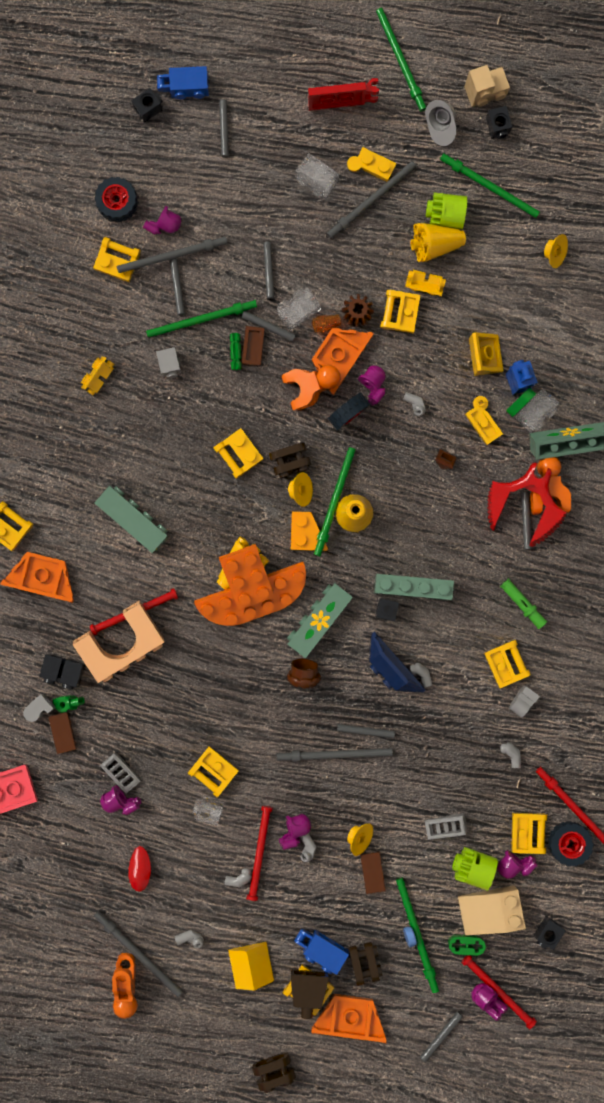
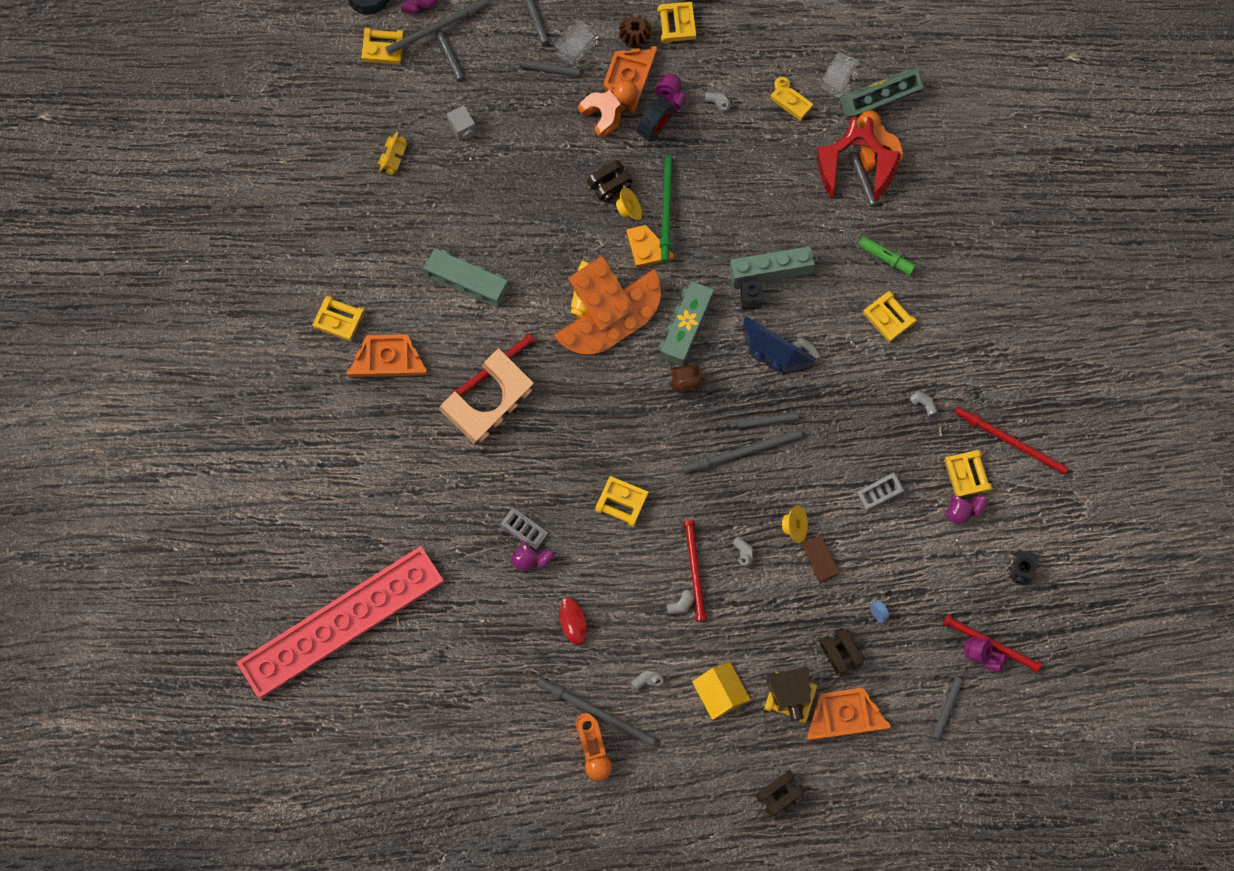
camera: 15 degrees left, 15 degrees down
light grey leg [23,693,56,722] -> none
black piece [39,654,86,689] -> none
reddish brown tile [48,712,77,754] -> none
green piece [53,695,85,712] -> none
green bar [146,300,257,338] -> none
clear brick [193,795,225,826] -> none
yellow plate [214,428,263,479] -> none
green axle [230,333,242,371] -> none
reddish brown tile [242,326,265,367] -> none
magenta piece [279,814,311,850] -> none
blue brick [294,928,349,975] -> none
clear orange cone [312,314,341,334] -> none
yellow cone [335,494,373,532] -> none
green bar [396,877,439,993] -> none
reddish brown slope [435,449,457,469] -> none
green beam [448,934,486,956] -> none
lime gear [452,847,498,891] -> none
tan slope [458,885,526,935] -> none
yellow slope [469,332,504,376] -> none
blue brick [506,360,538,395] -> none
green beam [506,387,536,417] -> none
light grey leg [509,685,540,718] -> none
black wheel [548,821,594,867] -> none

